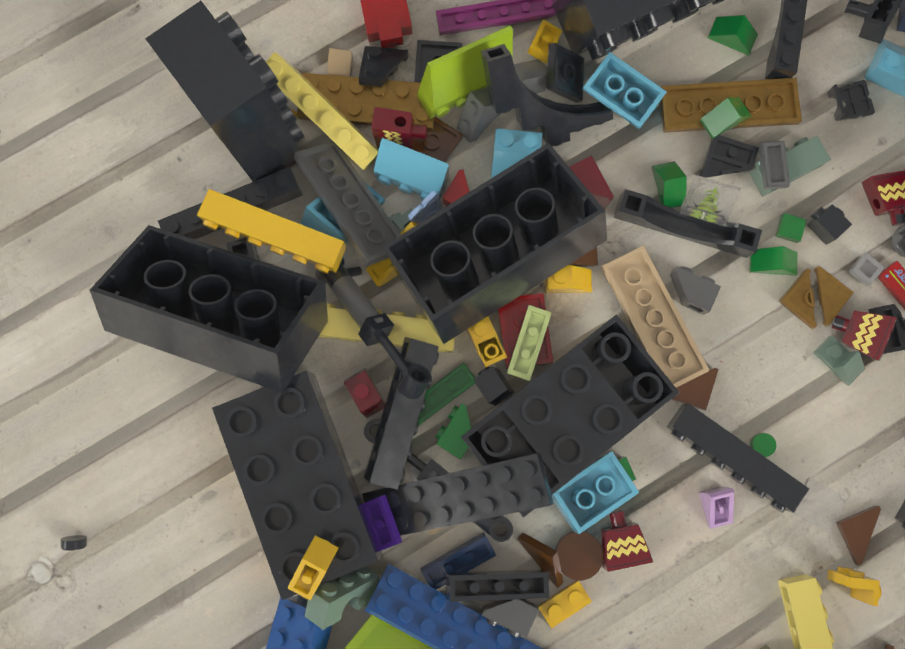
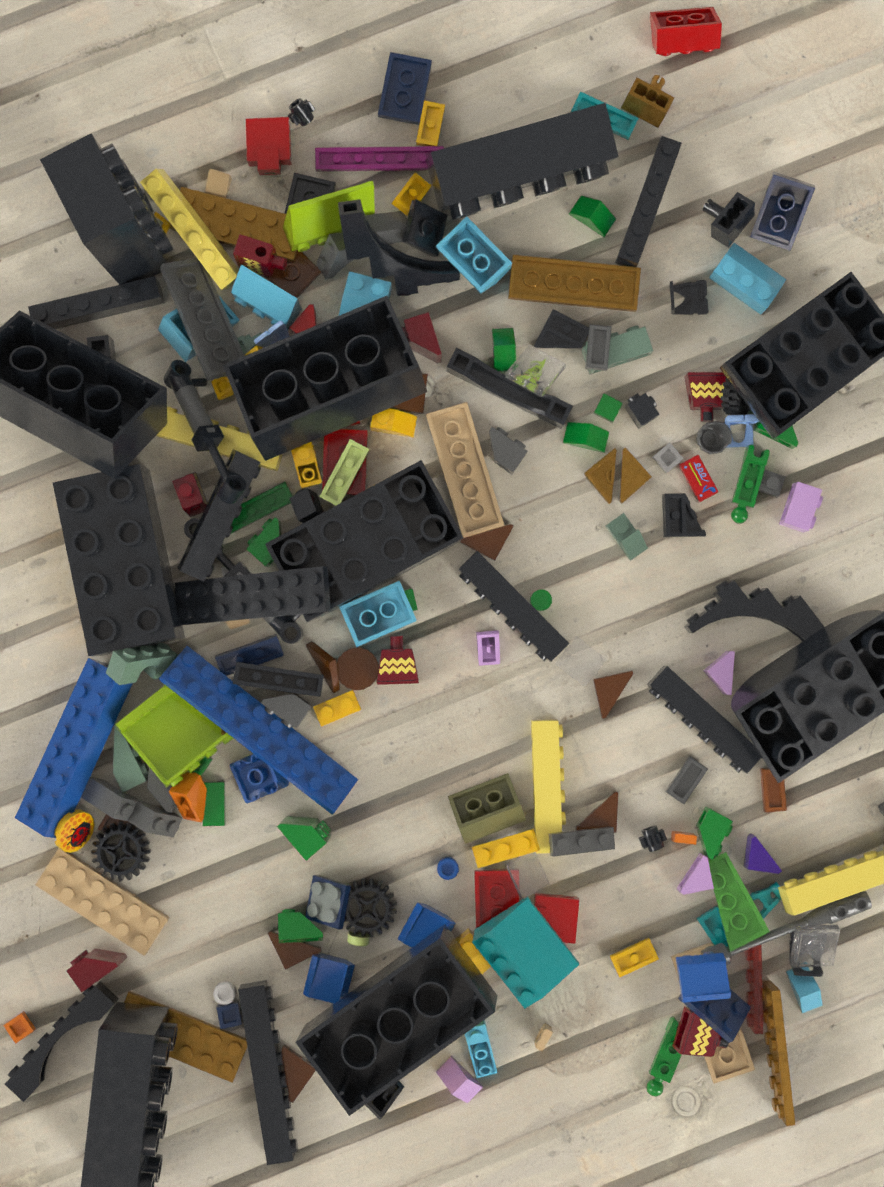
camera: 10 degrees right, 5 degrees up
yellow brick [197,189,347,274] -> none
yellow slope [288,535,338,600] -> none
black wing [358,46,408,87] -> none
dark purple plate [361,495,402,552] -> none
slope [700,97,752,139] -> none
yellow bracket [827,566,882,606] -> none
dark red torso [832,311,898,361] -> none

